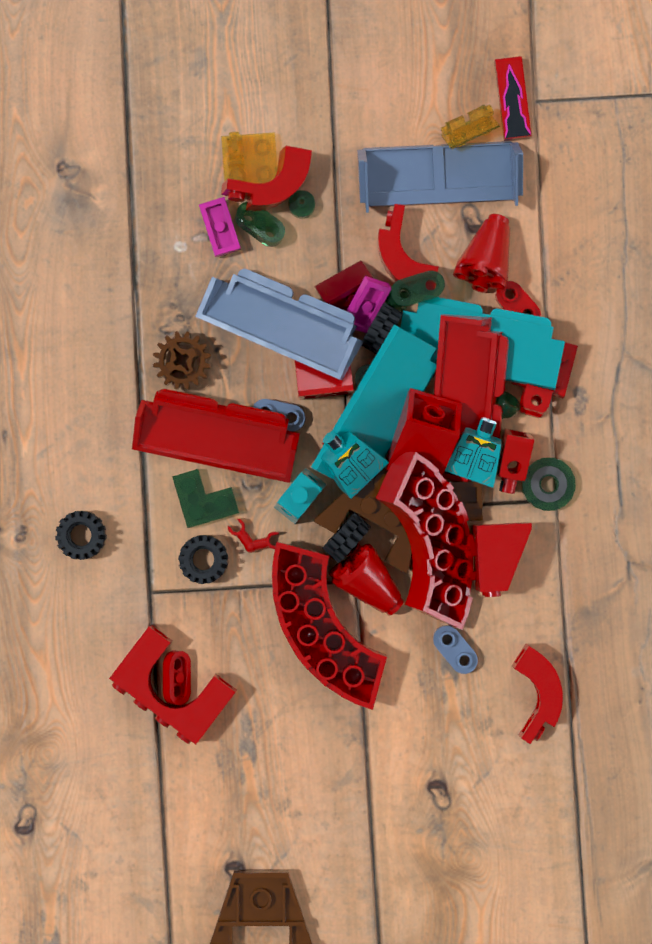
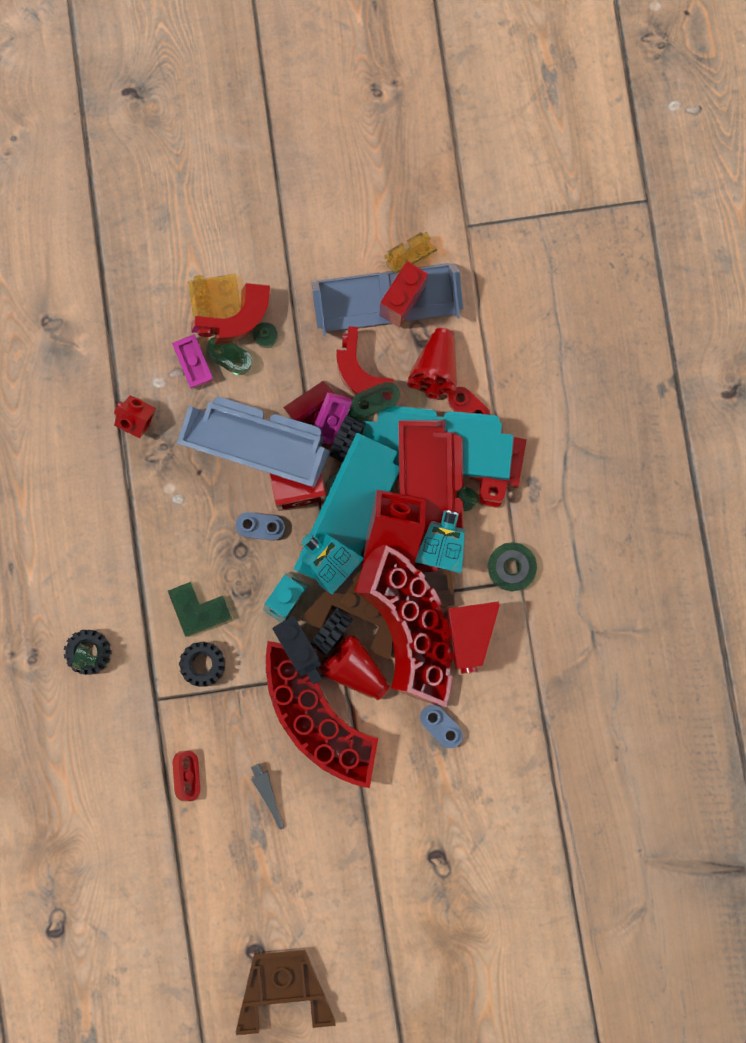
camera: 10 degrees left, 5 degrees down
red arch [109,624,237,745] -> none
red slope [132,389,300,483] -> none
reddish brown gear [153,331,212,390] -> none
red arm [228,518,279,553] -> none
tile [494,56,532,141] -> none
red torso [497,428,535,494] -> none
red arch [511,644,563,744] -> none
none -> clear green tile [72,644,98,671]
none -> red brick [114,395,156,439]
none -> dark grey piece [251,763,284,829]
none -> black hinge [272,615,323,685]
none -> red brick [379,261,428,328]

